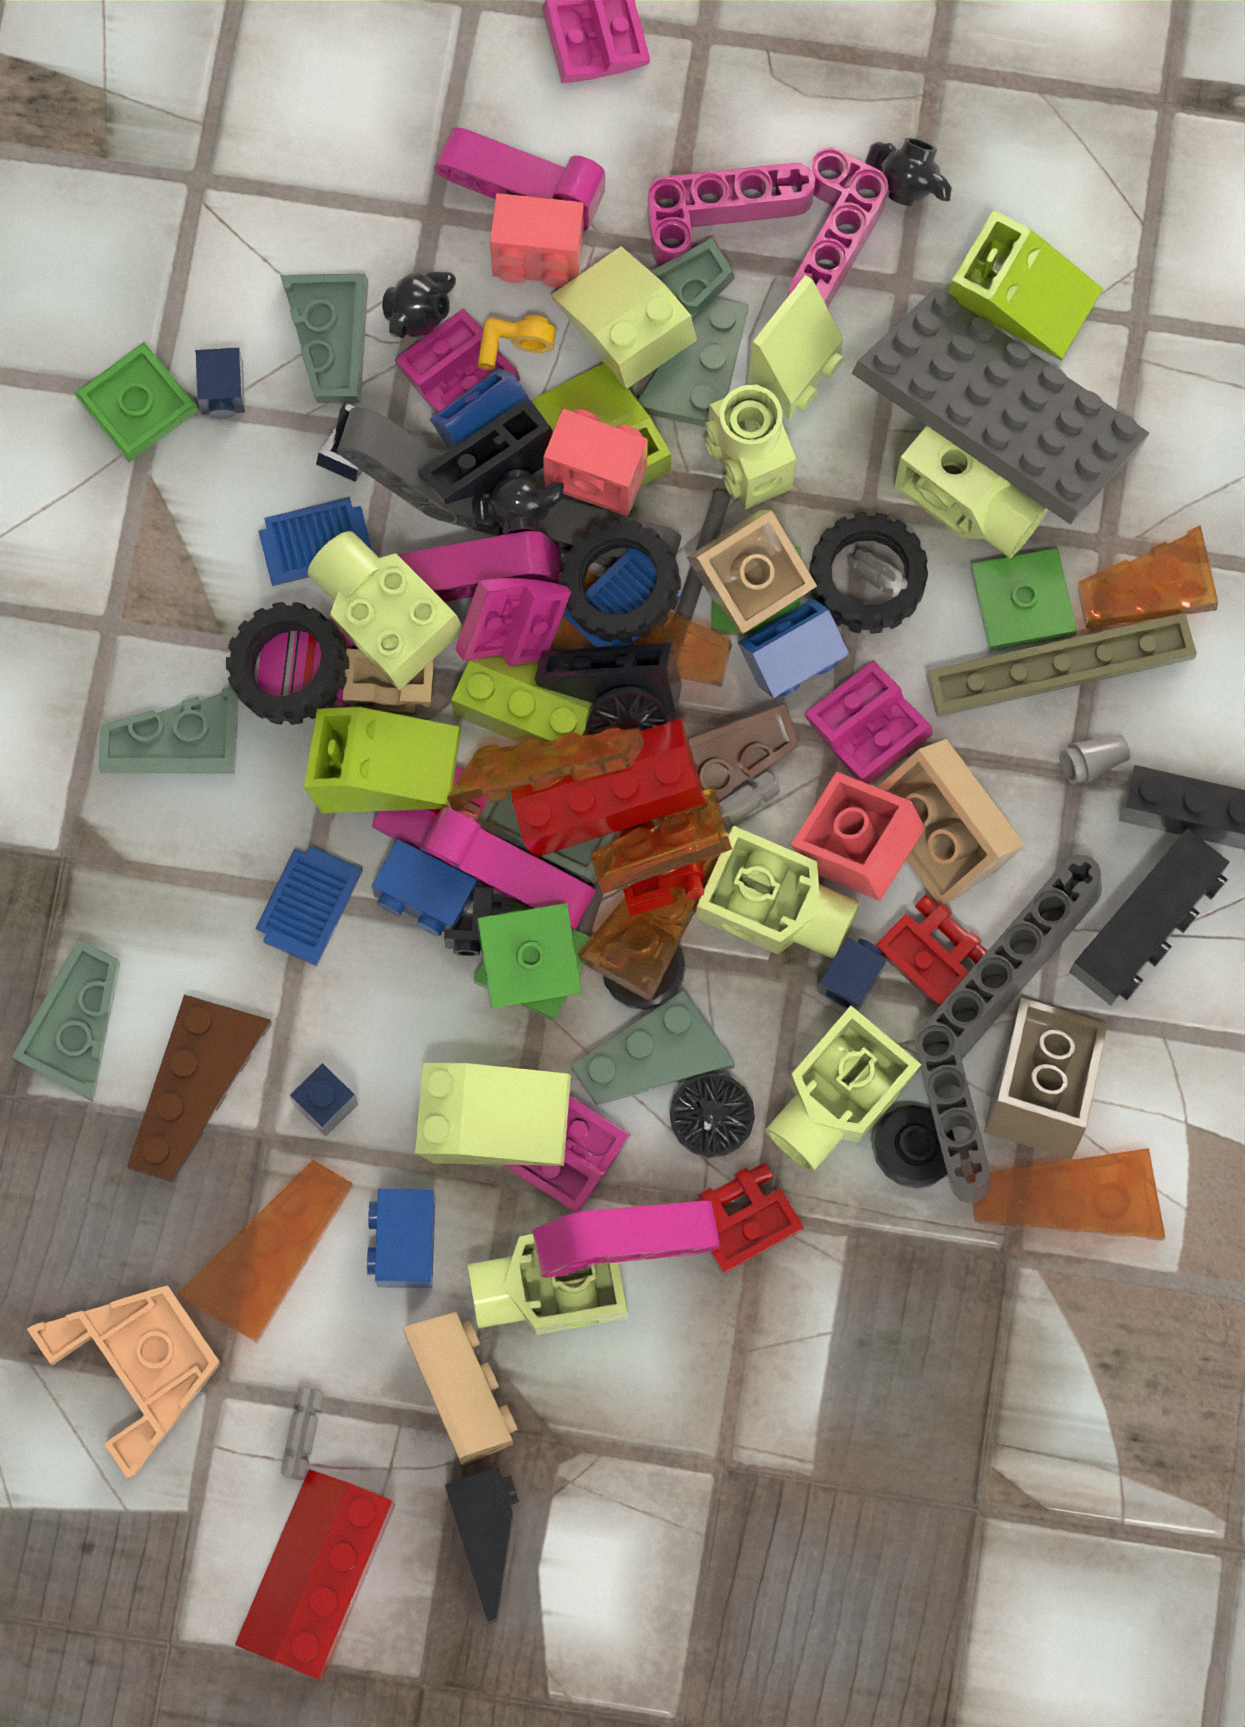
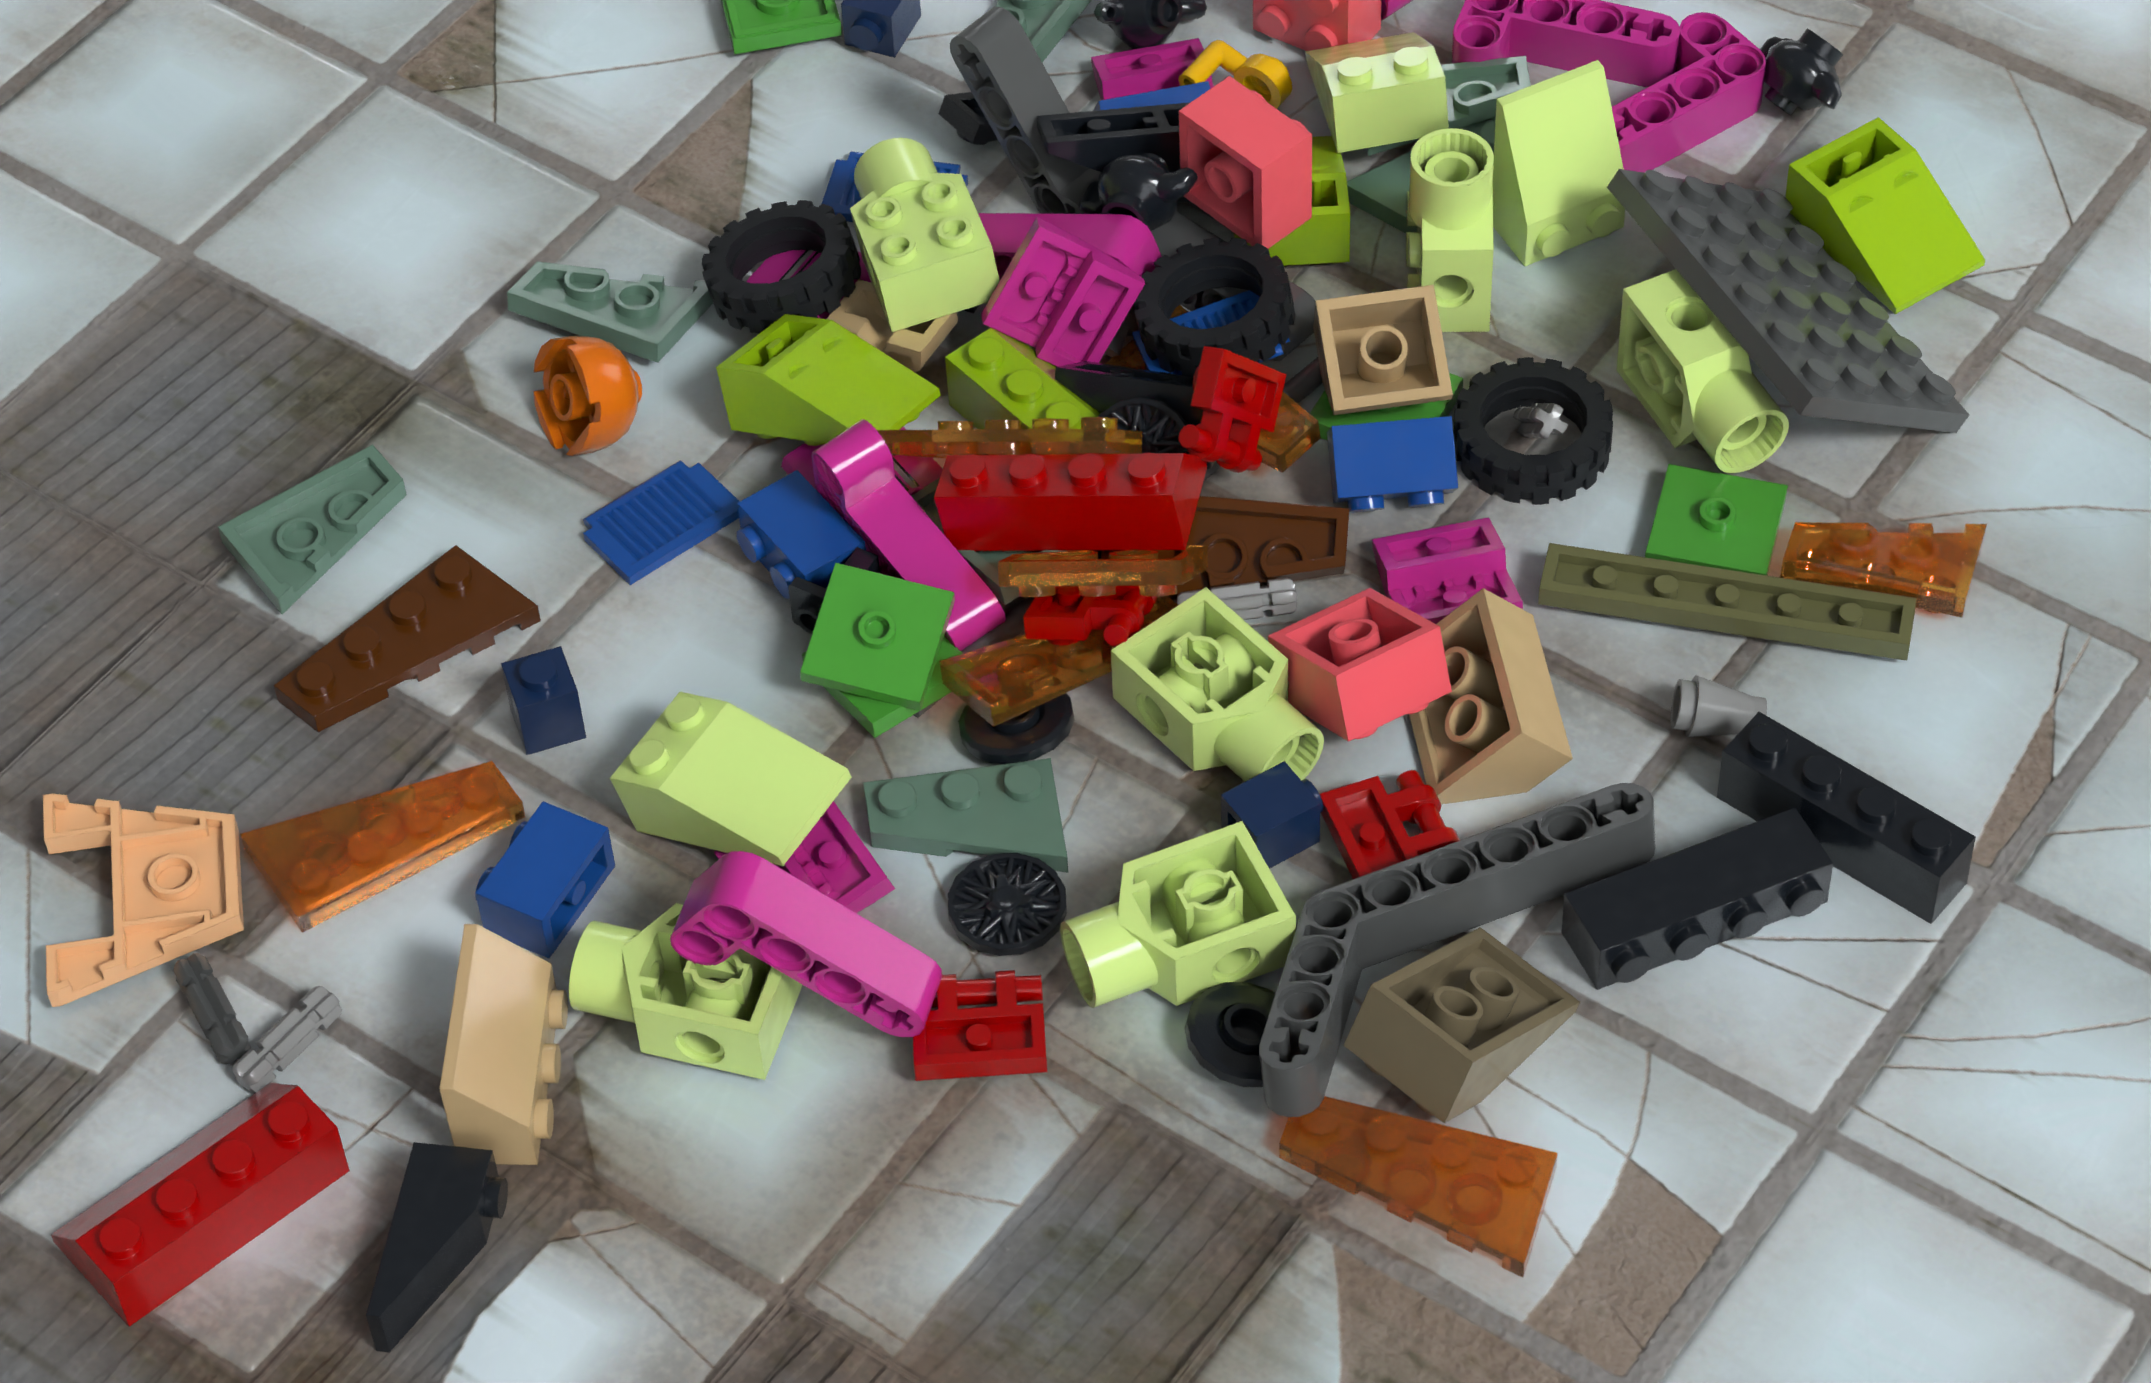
camera: 30 degrees right, 25 degrees down
none -> dark grey axle [173,953,251,1064]
none -> orange cylinder [533,336,642,456]
none -> red plate [1179,346,1287,473]

